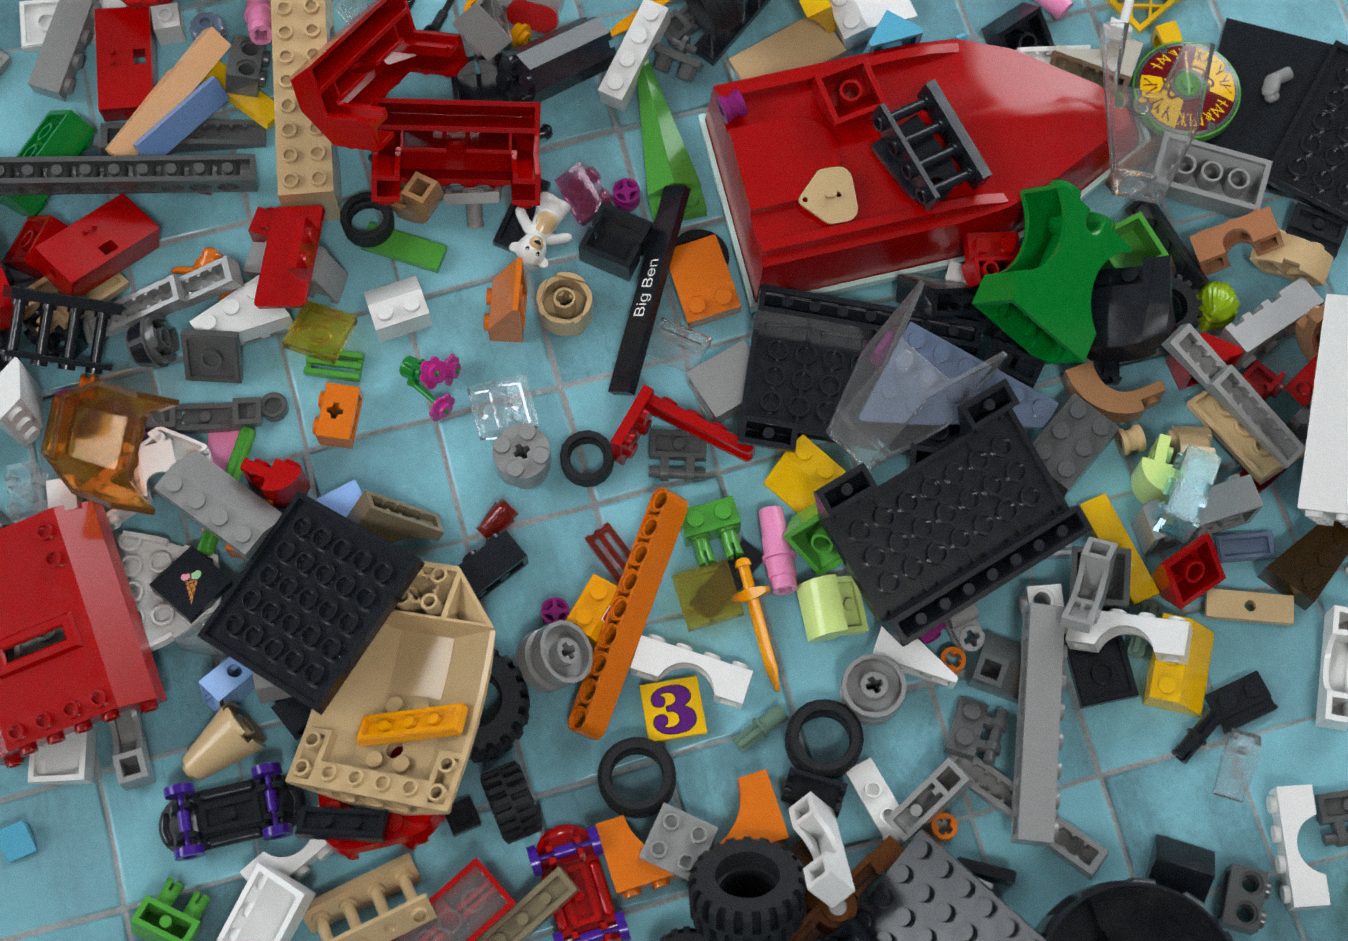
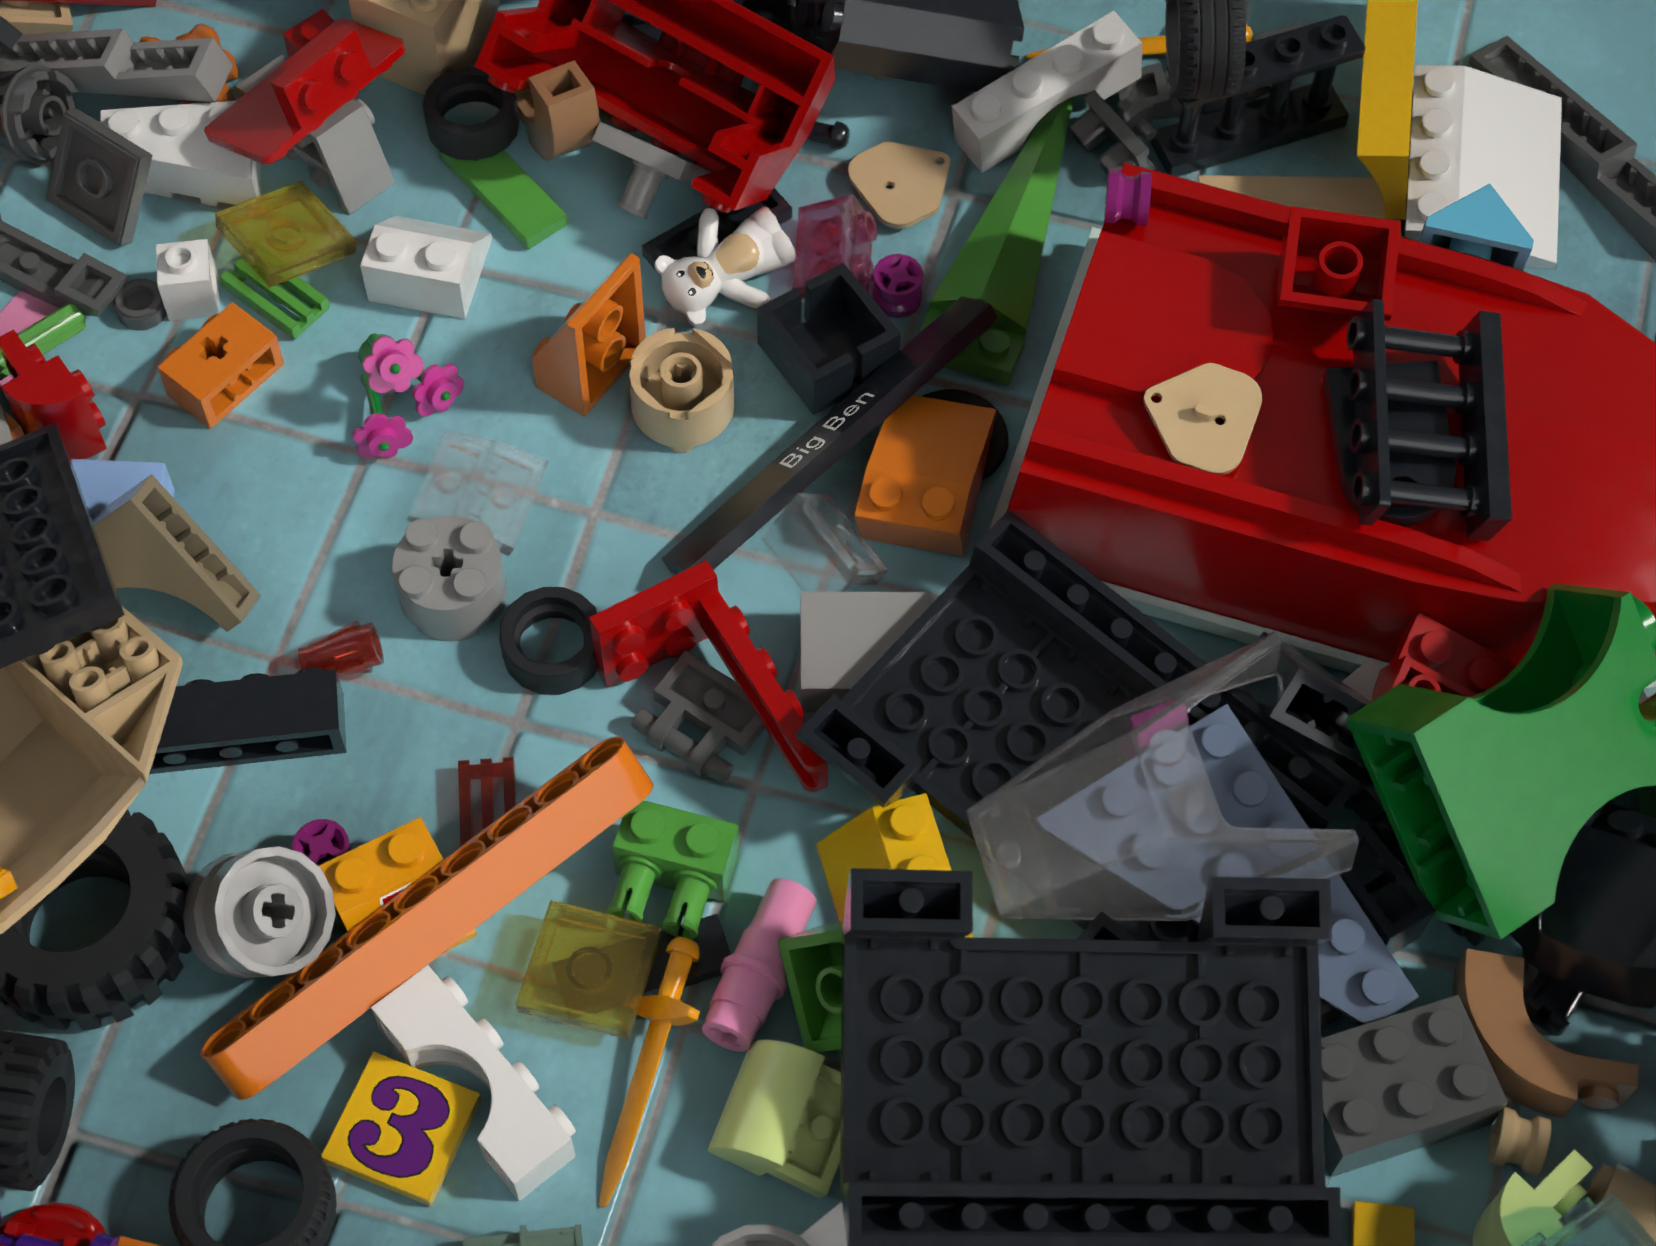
camera: 30 degrees right, 10 degrees down
none -> white brick [156,239,220,321]
none -> tan piece [848,142,951,229]

